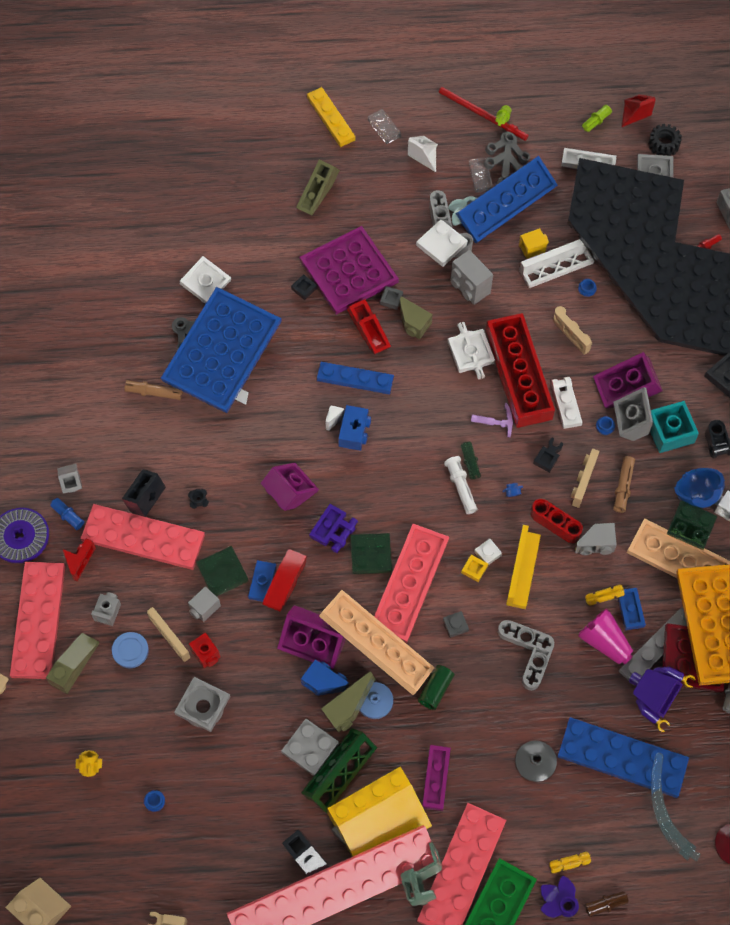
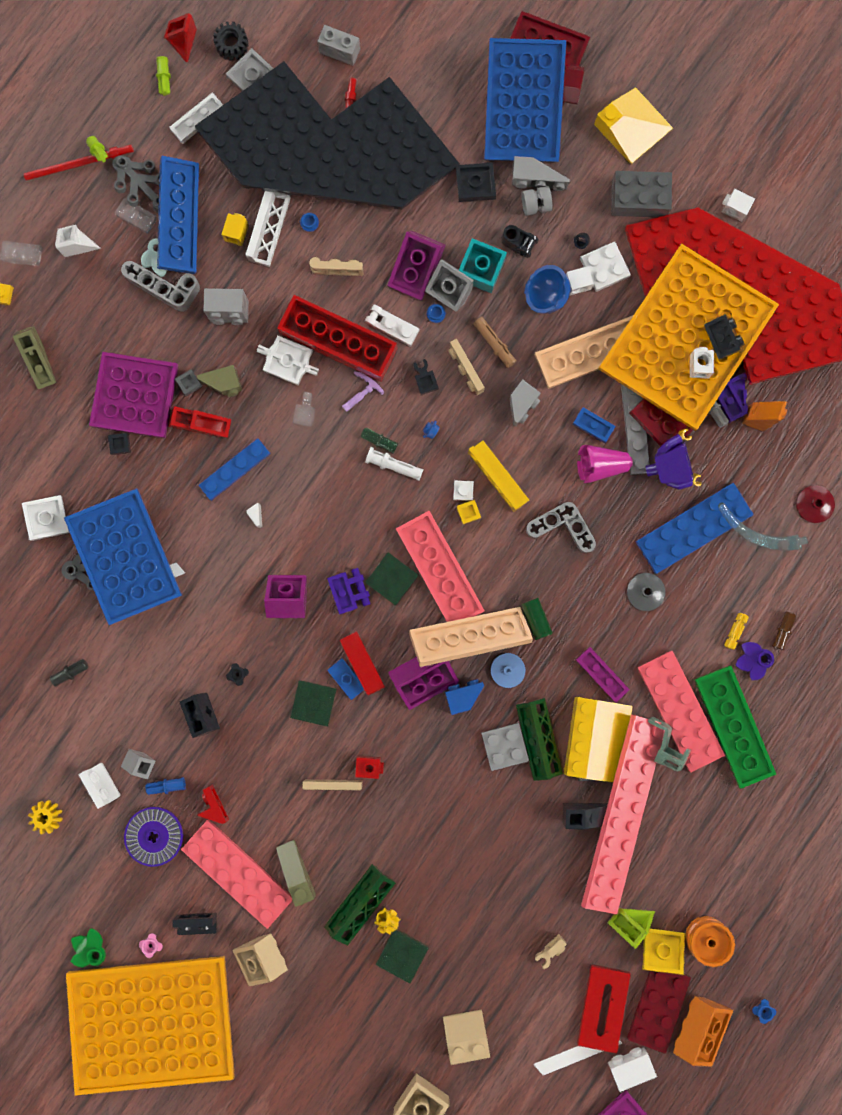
camera: 50 degrees left, 20 degrees up
coral plate [81,504,205,570] -> none
light grey brick [91,592,121,626] -> none
medium blue piece [112,632,149,668] -> none
medium nougat pin [125,380,183,401] -> none
blue plate [144,790,165,812] -> none
light grey piece [174,677,231,732] -> none
light grey brick [188,586,221,622] -> none
olive slope [321,671,375,732] -> none
blue brick [339,405,371,451] -> none
white plate [416,220,468,267] -> none
dark grey plate [443,611,469,638] -> none
red beam [531,499,583,543] -> none
yellow axle [585,585,625,606] -> none
clear green slope [667,500,717,550] -> none
none -> pearl dark grey axle [50,659,88,687]
none -> white bracket [78,763,120,809]
none -> clear plate [293,392,316,427]
none -> dark green fence [324,864,396,946]
none -> clear green plate [376,929,429,984]

